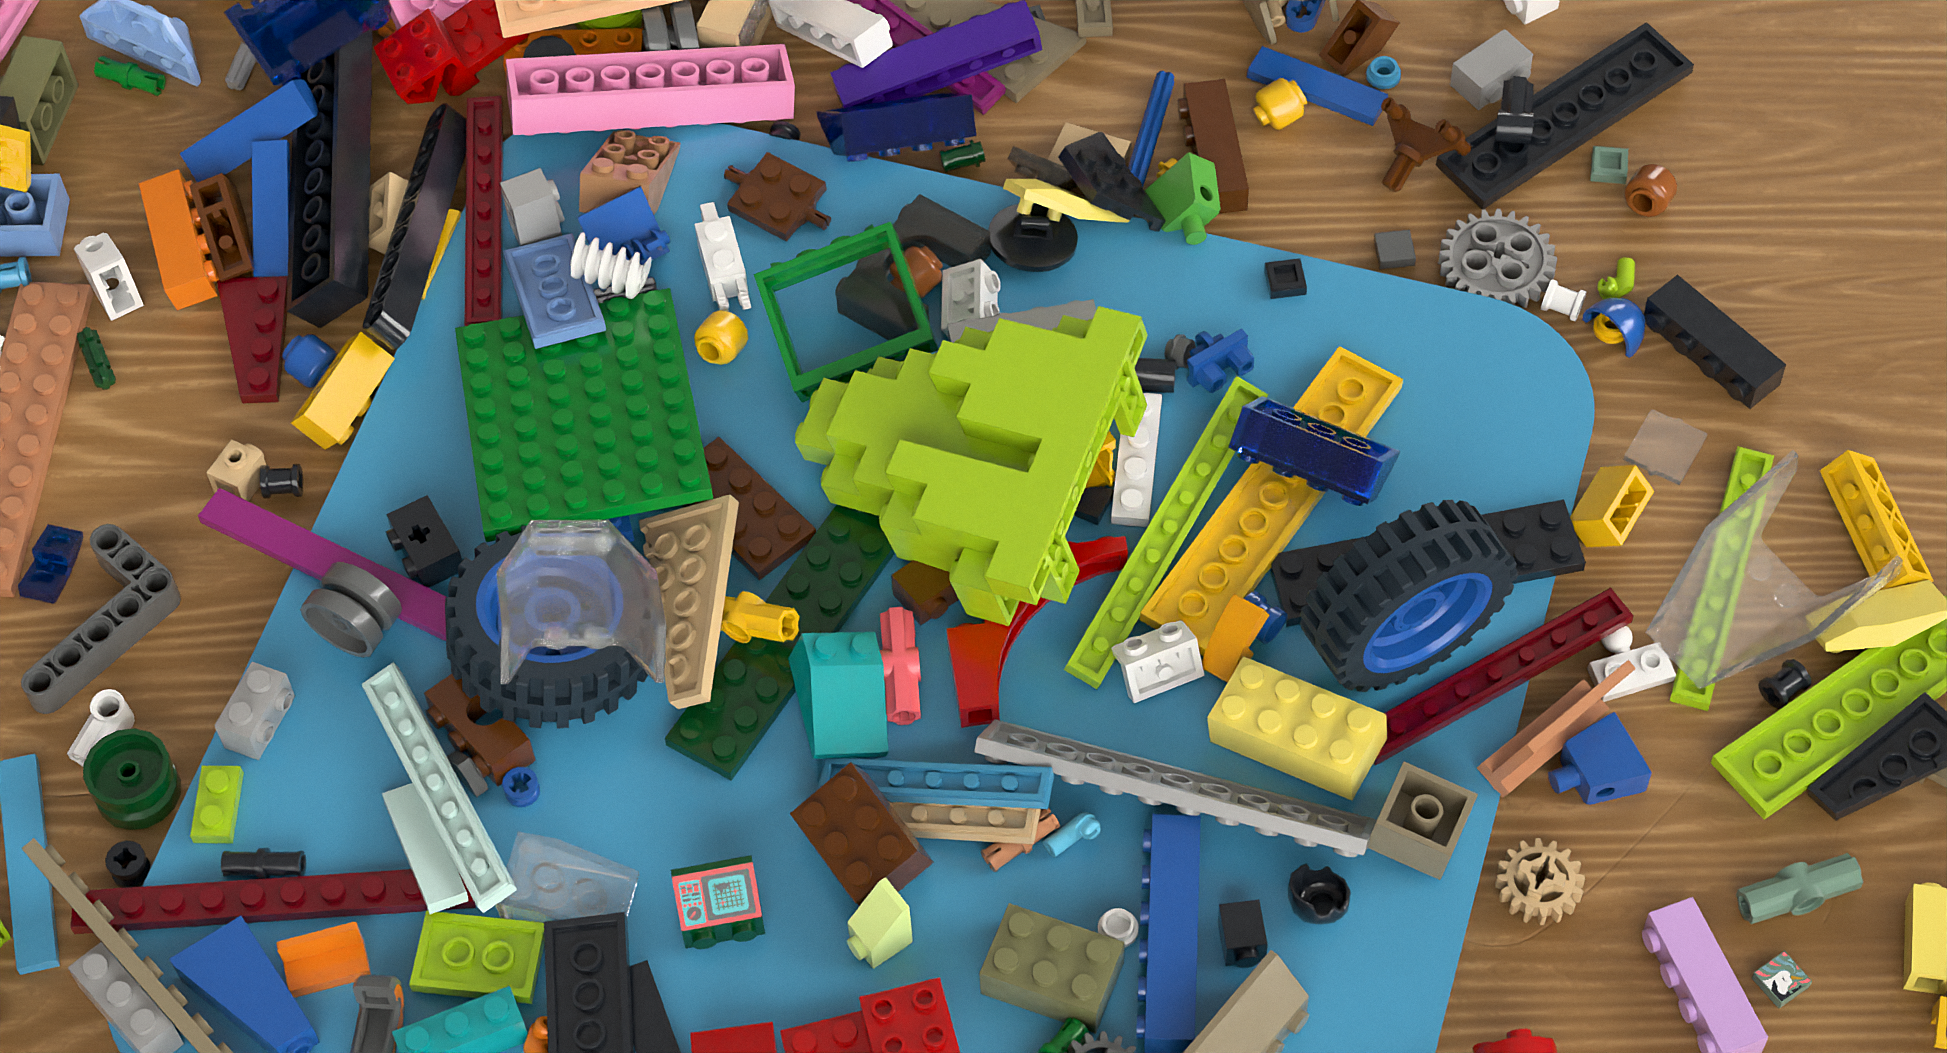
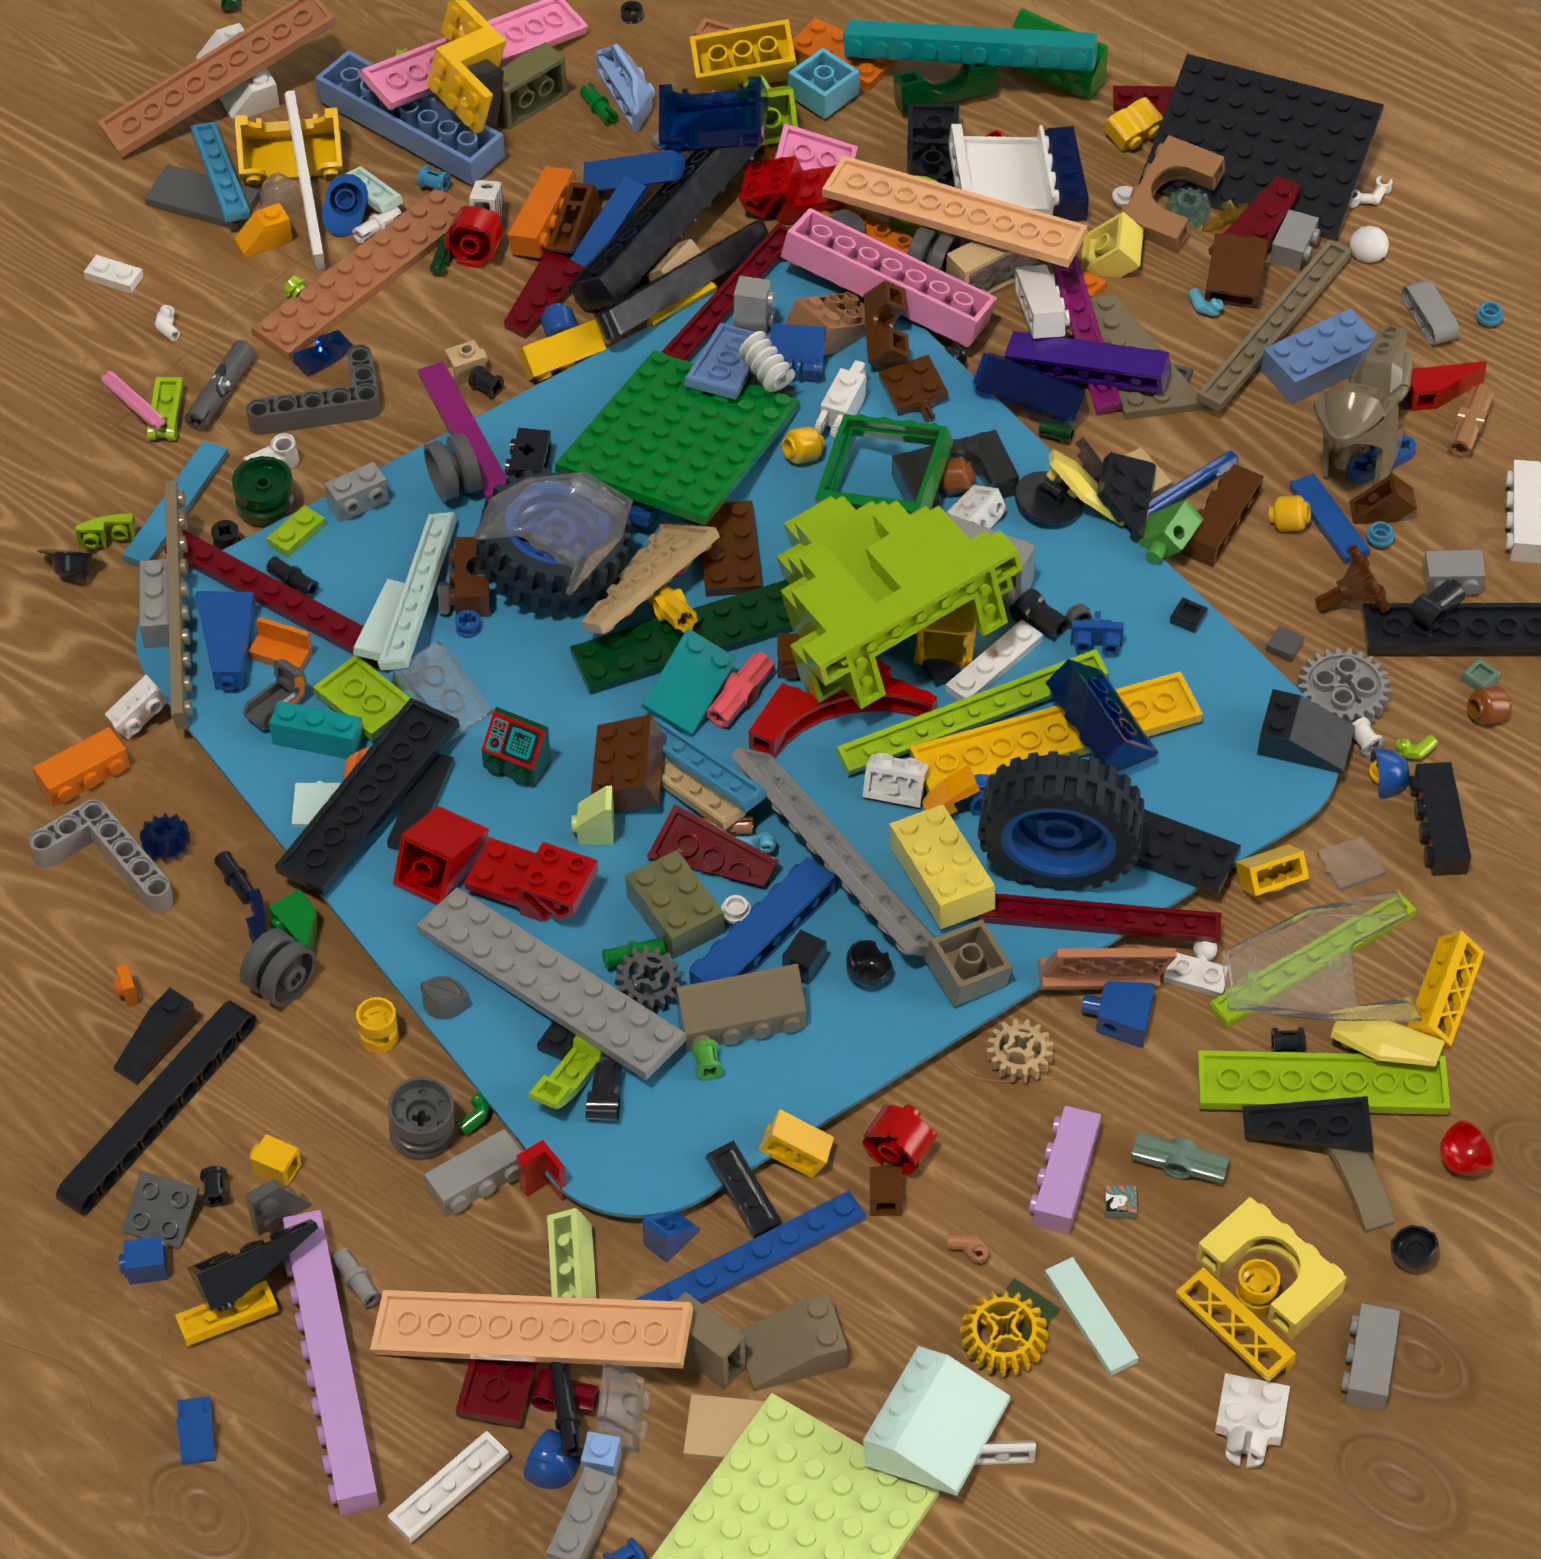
camera: 35 degrees right, 5 degrees down
none -> red brick [444,205,503,268]
none -> dark red wing [647,804,780,887]
none -> reddish brown arch [863,280,910,370]
none -> black slope [1257,689,1355,774]

